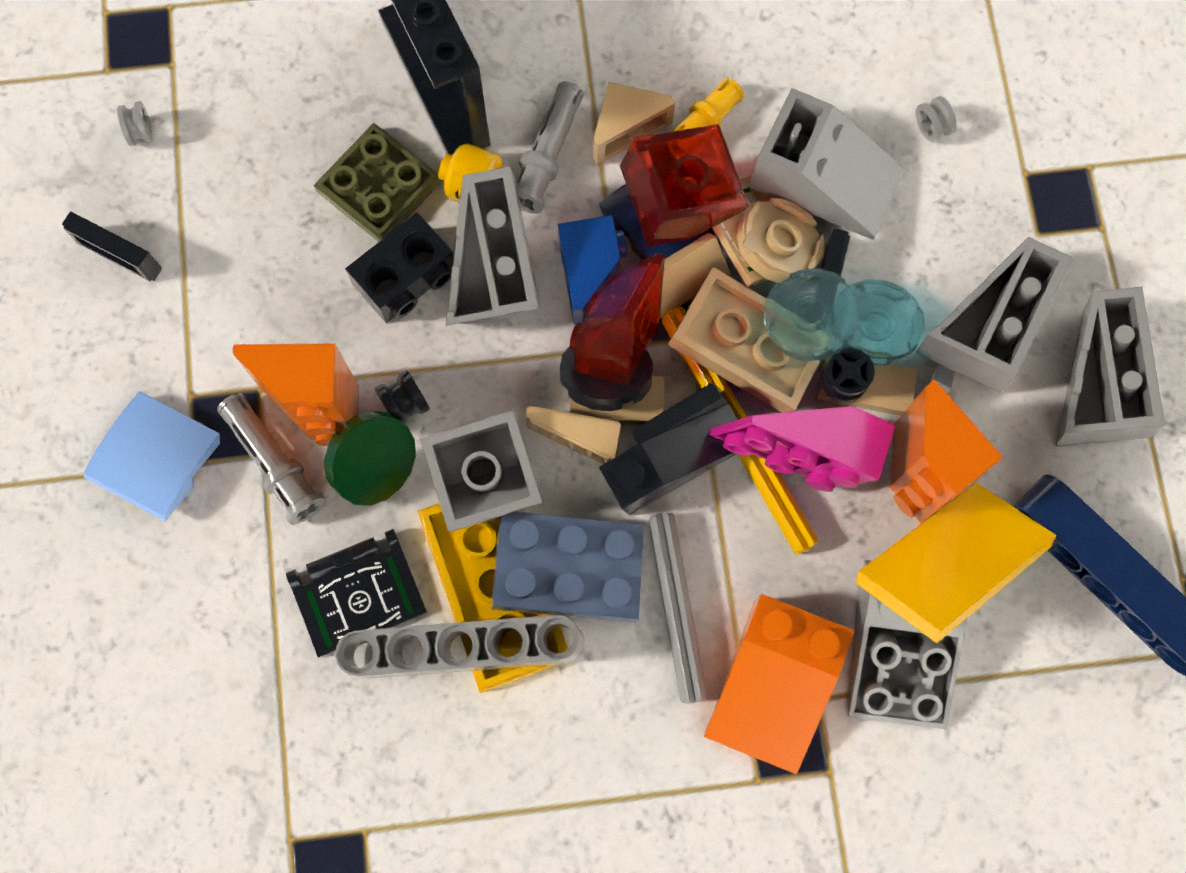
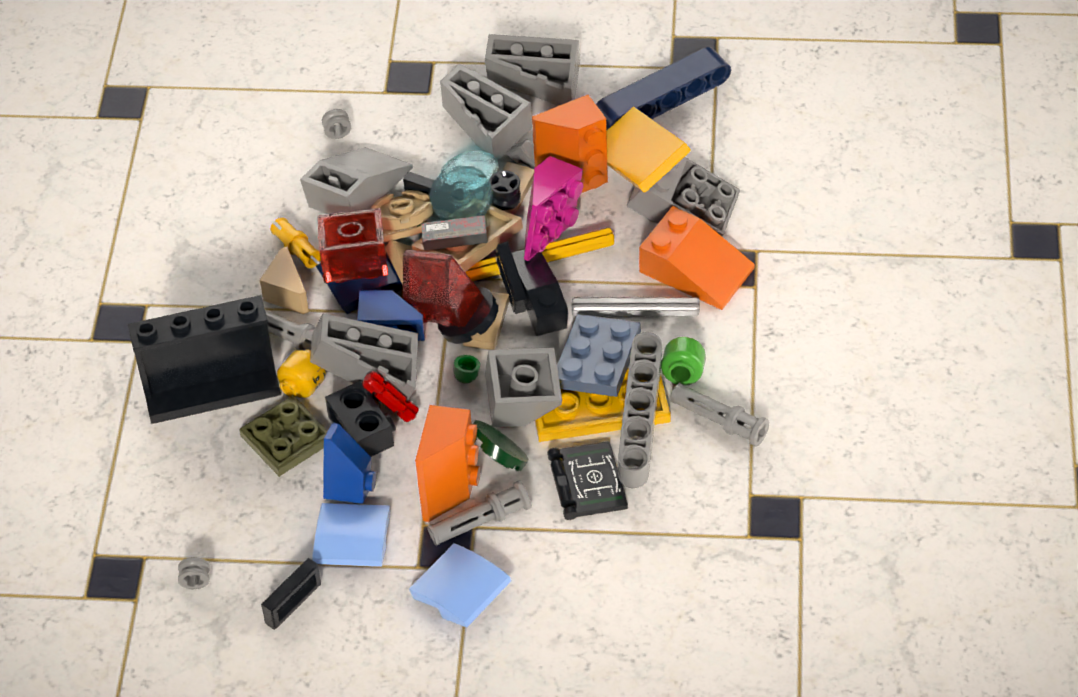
camera: 75 degrees left, 25 degrees down
tan slope [525,406,621,464] -> none
none -> light blue slope [312,503,390,567]
none -> blue slope [323,423,376,504]
none -> red axle [362,371,419,422]
none -> dark grey tile [421,215,488,251]
none -> green hinge [453,355,480,384]
none -> bright green head [661,337,706,386]
none -> light grey pin [670,383,769,447]

